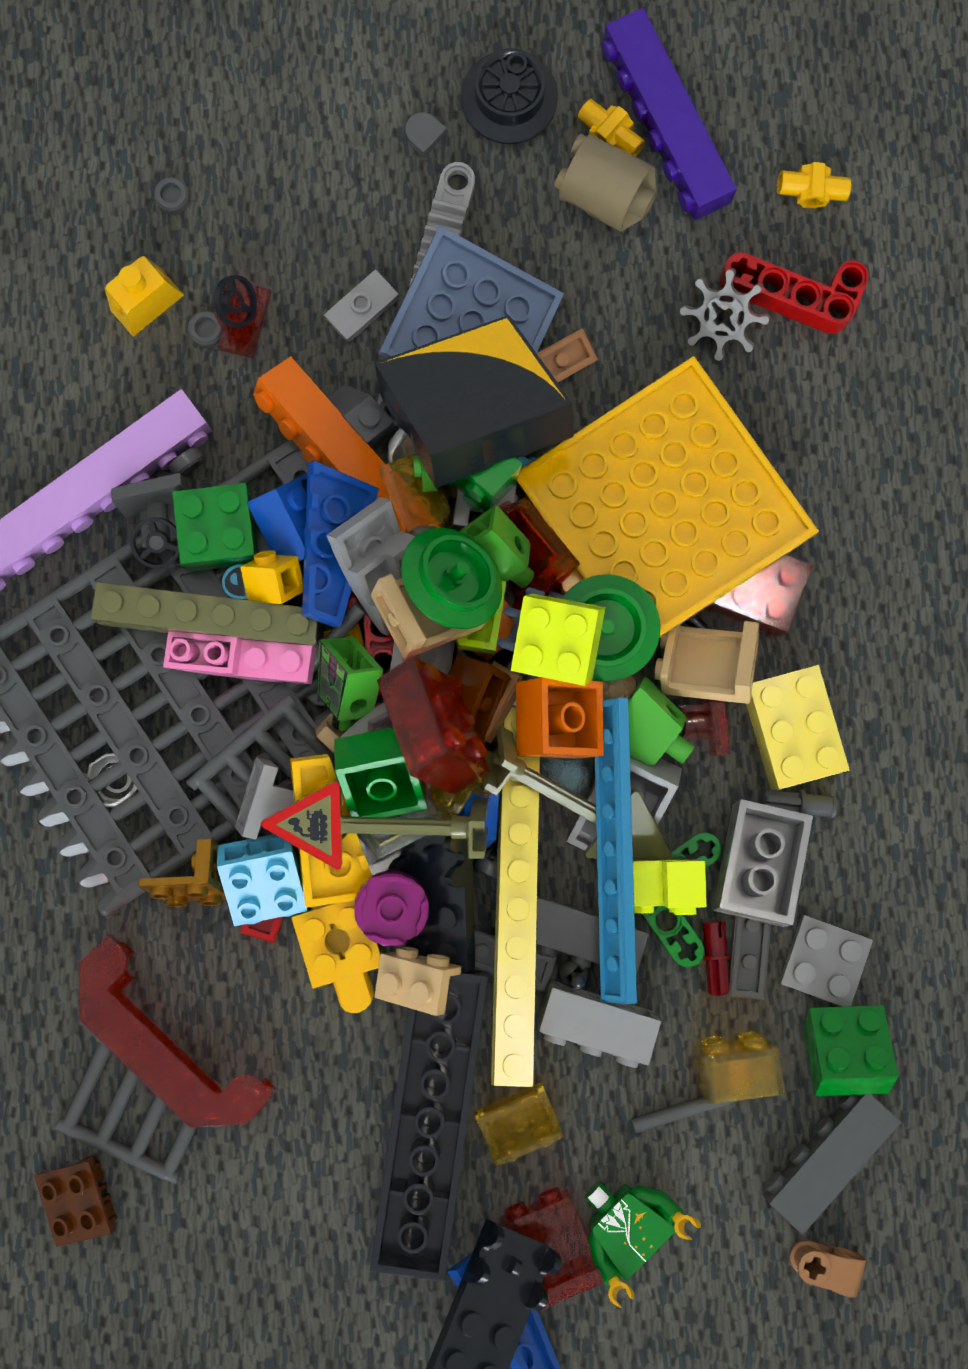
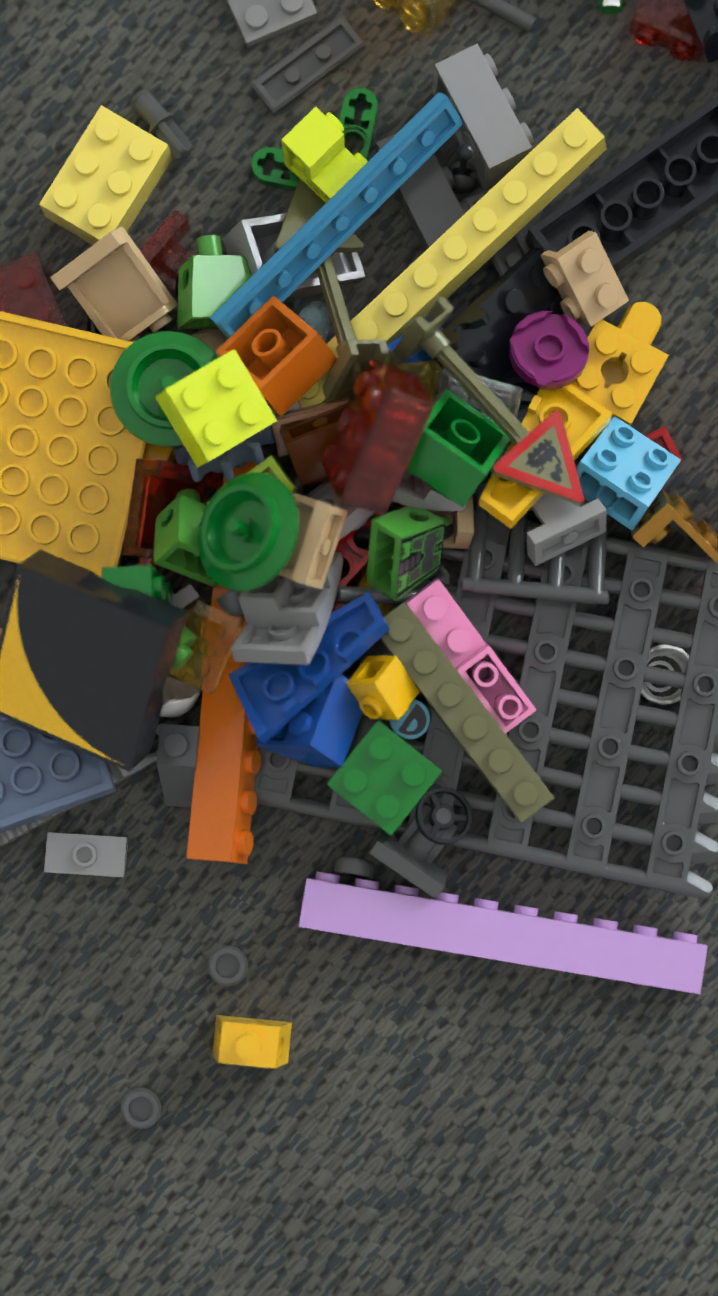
camera: 130 degrees left, 0 degrees up
clear red piece [214,275,272,359] -> none
clear yellow bracket [474,1082,564,1166] -> none
dark red axle [702,922,731,996] -> none
light grey brick [712,799,813,927] -> none

